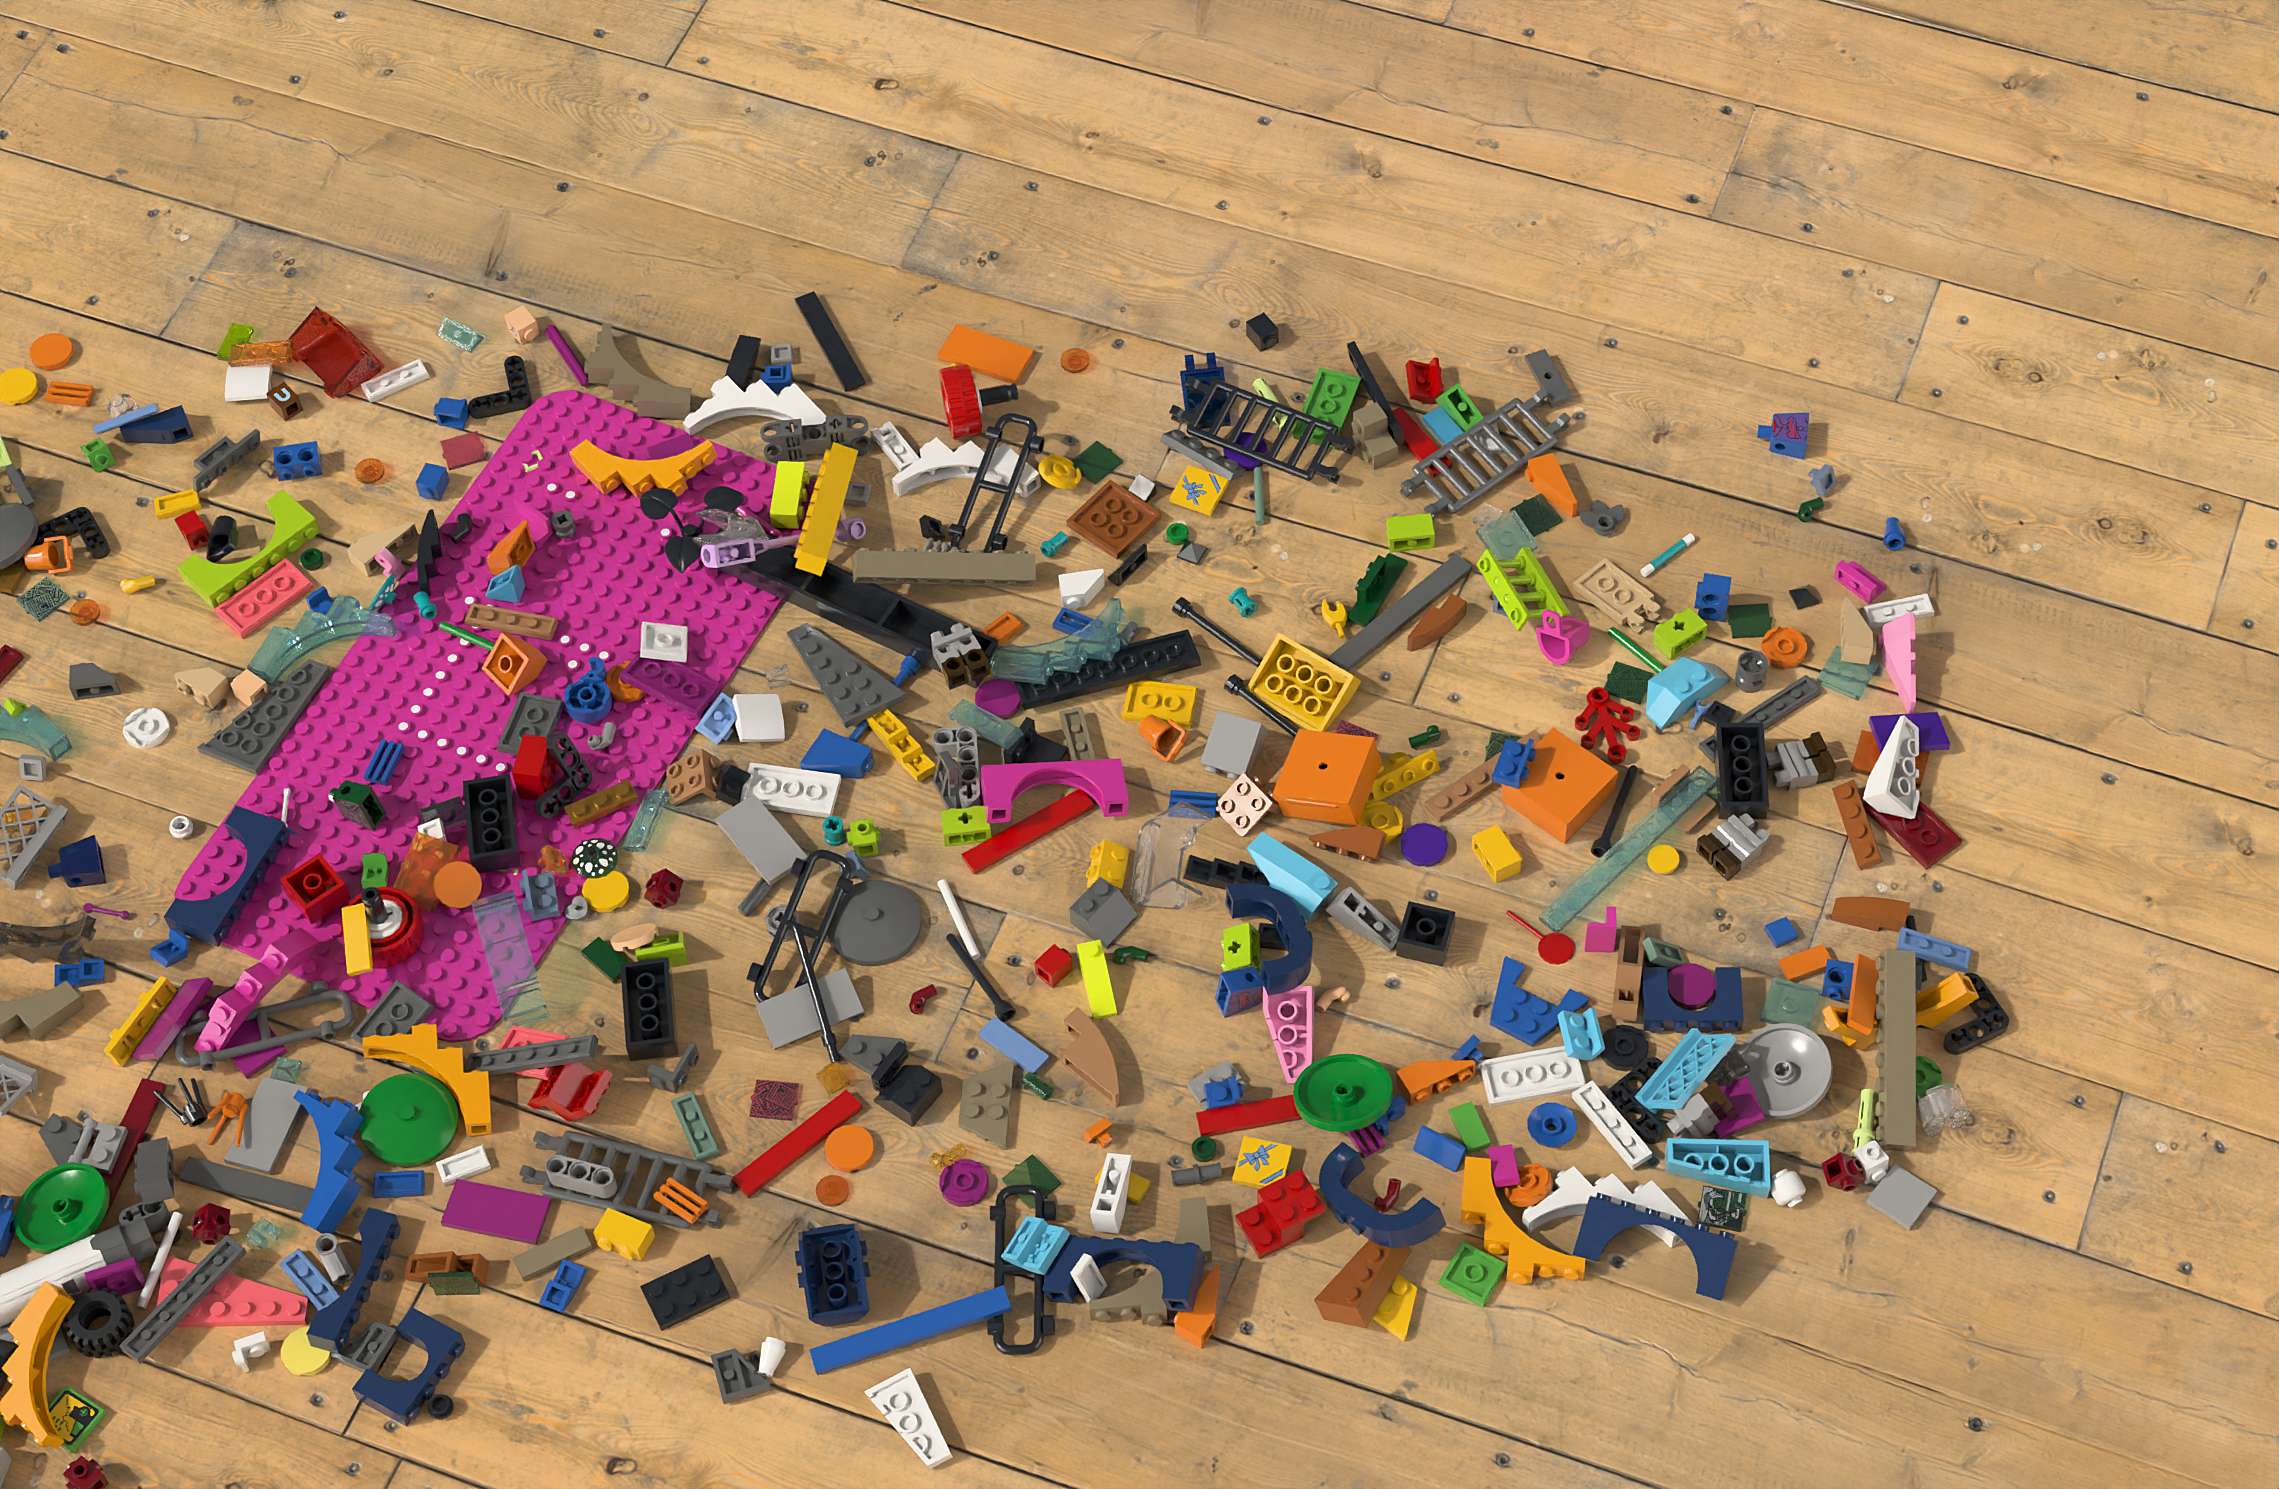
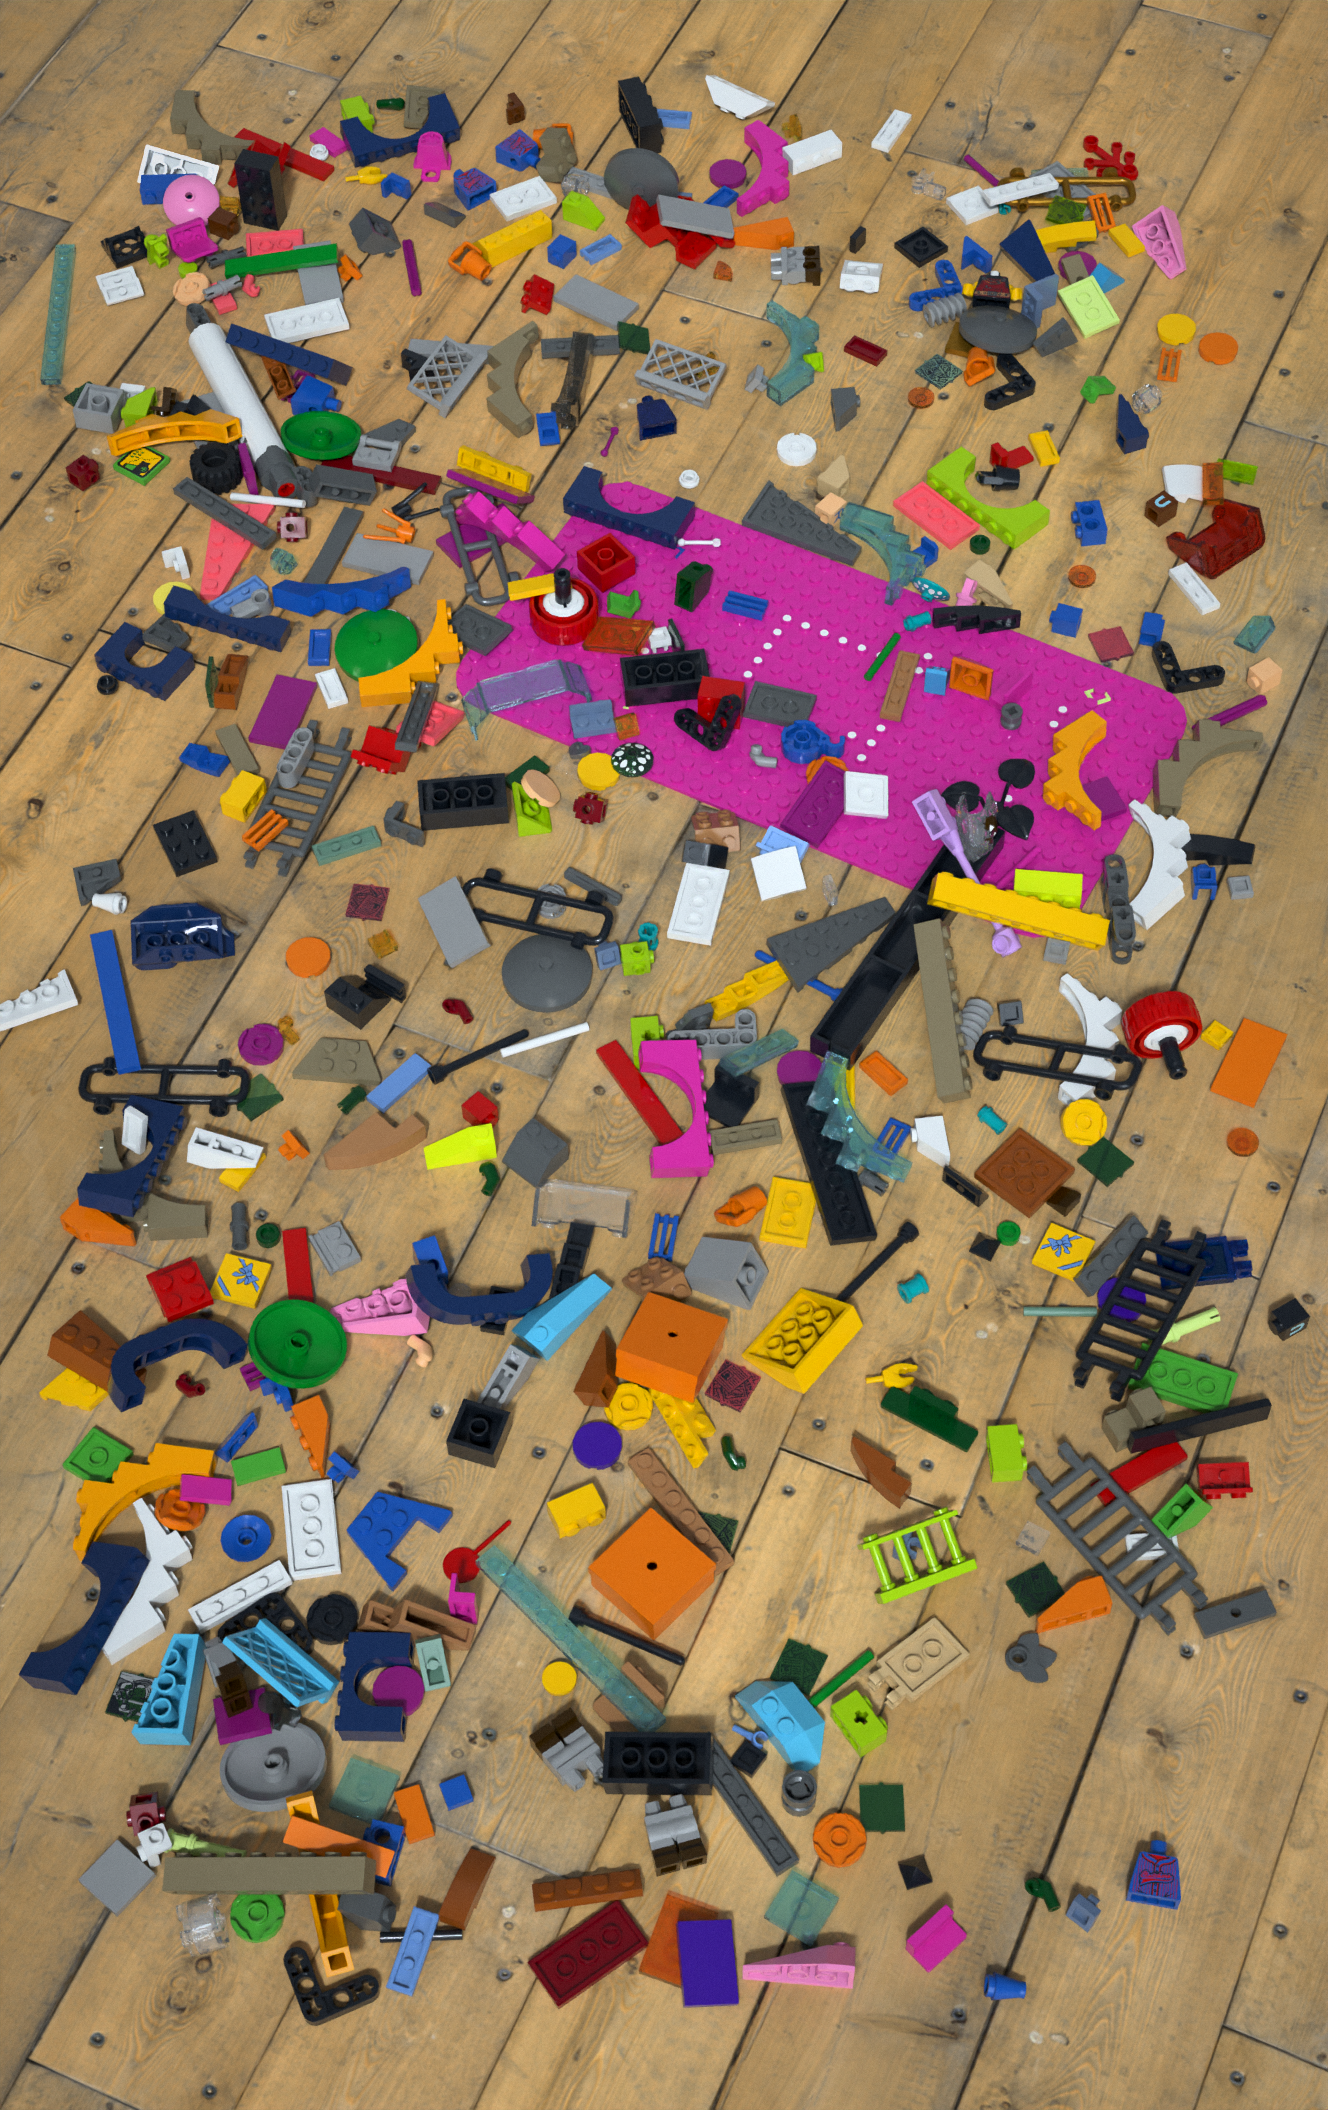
camera: 90 degrees right, 0 degrees up
medium blue tile [92,403,161,434] -> none
yellow arm [120,575,155,594] -> none
blue bracket [150,927,190,968] -> none
dark grey bracket [193,429,261,493] -> none
clear light blue tile [270,1057,302,1084] -> none
orange tile [433,861,482,909] -> none
black arm [449,513,472,544] -> none
orange slope [482,632,548,696] -> none
pearl gold plate [564,779,639,829] -> none
clear light blue tile [622,790,670,852] -> none
light grey tile [715,794,808,886] -> none
red tile [732,1089,863,1198] -> none
black bar [792,925,841,1064] -> none
black tile [795,291,865,392] -> none
blue slope [800,728,875,779] -> none
clear orange piece [816,1175,849,1207] -> none
dark grey wing [838,1034,906,1076] -> none
white plate [870,421,919,472] -> none
hips [931,623,991,690] -> none
medium azure slope [1001,1216,1070,1275] -> none
yellow bracket [1086,839,1130,891] -> none
blue bracket [1203,1076,1243,1110] -> none
lime brick [1221,922,1261,975] -> none
black piece [1224,674,1298,738] -> none
dark grey tile [1328,554,1472,672] -> none
dark azure tile [1422,406,1464,445] -> none
clear light blue tile [1476,510,1539,560] -> none
blue bracket [1492,738,1537,789] -> none
dark pink container [1536,609,1590,664] -> none
medium azure bracket [1557,1008,1605,1061] -> none
red plant [1575,687,1640,765] -> none
teal bar [1640,533,1695,577] -> none
blue brick [1694,573,1732,622] -> none
white head [1770,1169,1806,1208] -> none
tan slope [1840,597,1877,665] -> none
white tile [1861,594,1935,629] -> none
white wedge [1863,716,1919,819] -> none

